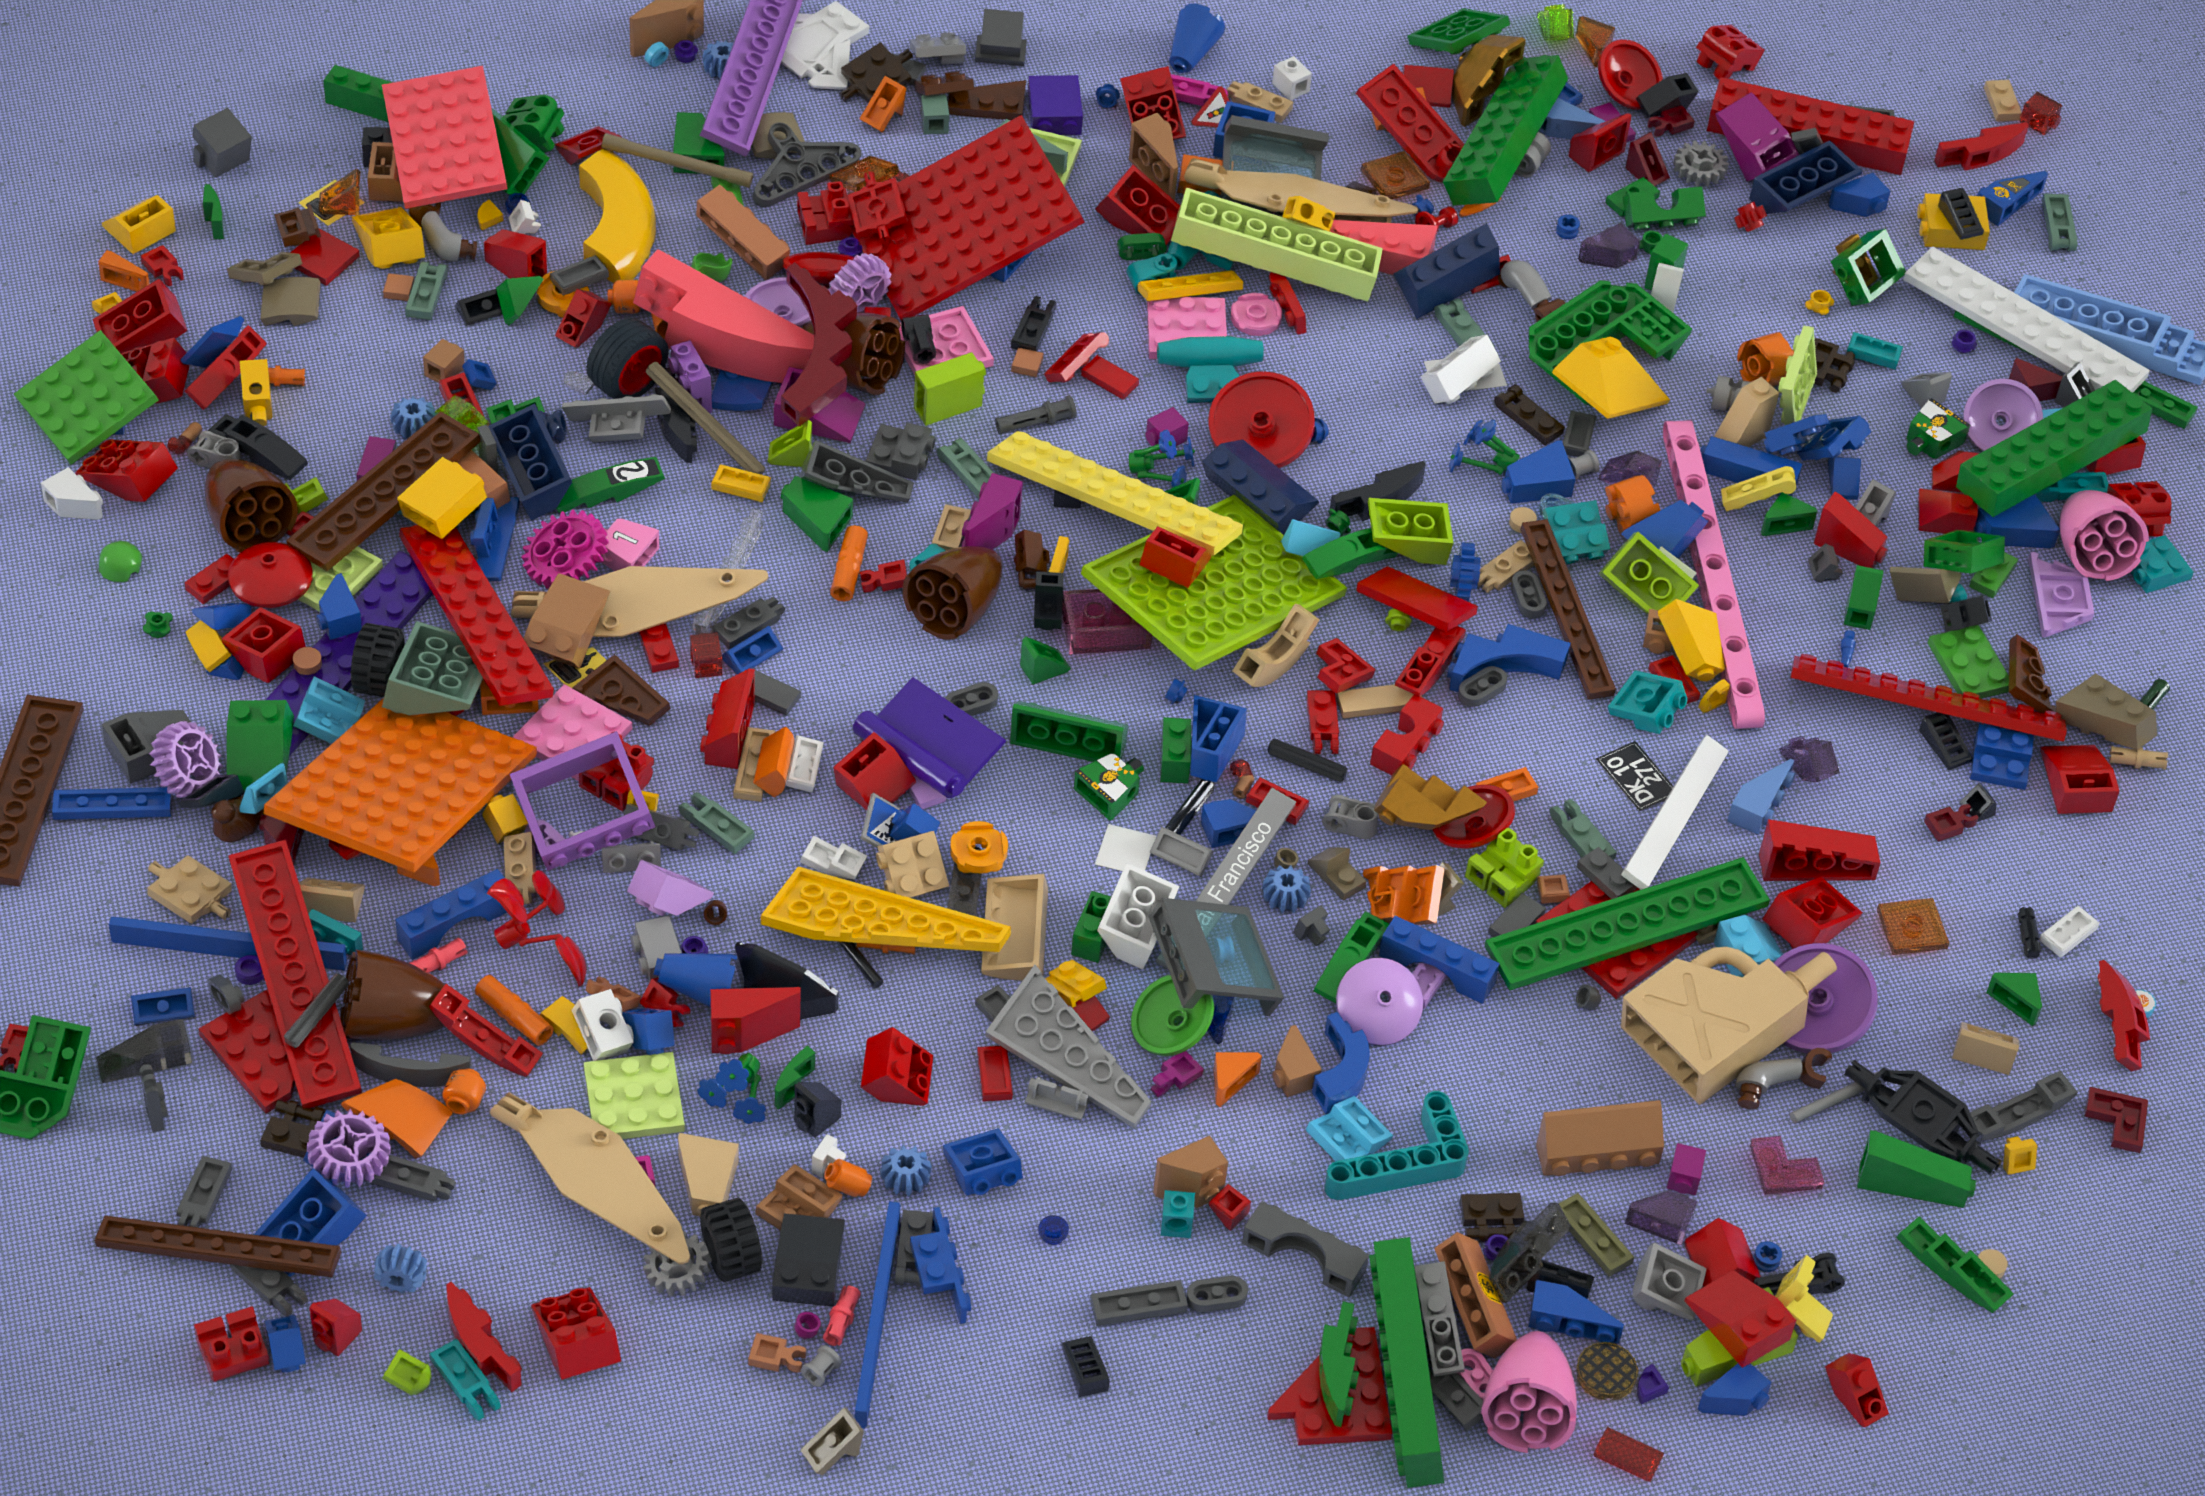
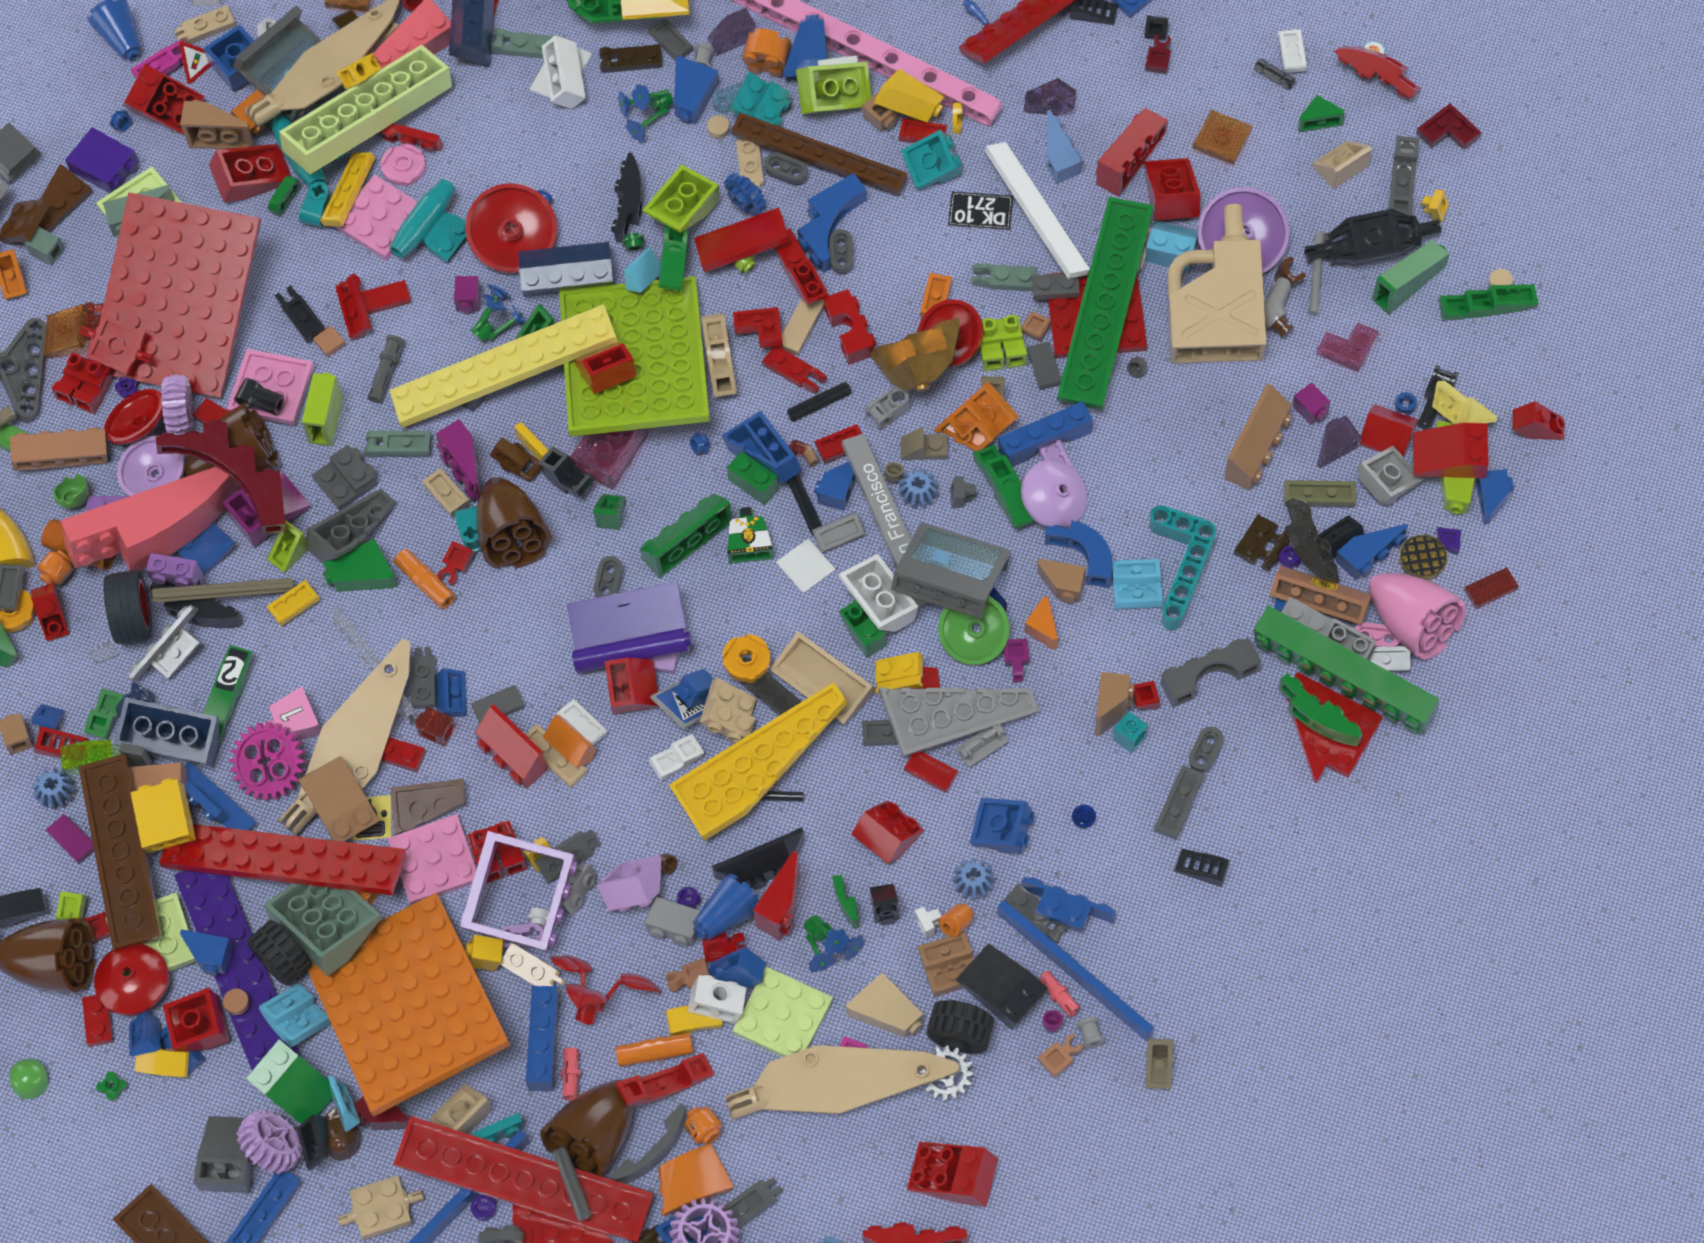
camera: 45 degrees left, 15 degrees up
sand green hinge [678,792,755,854] -> none

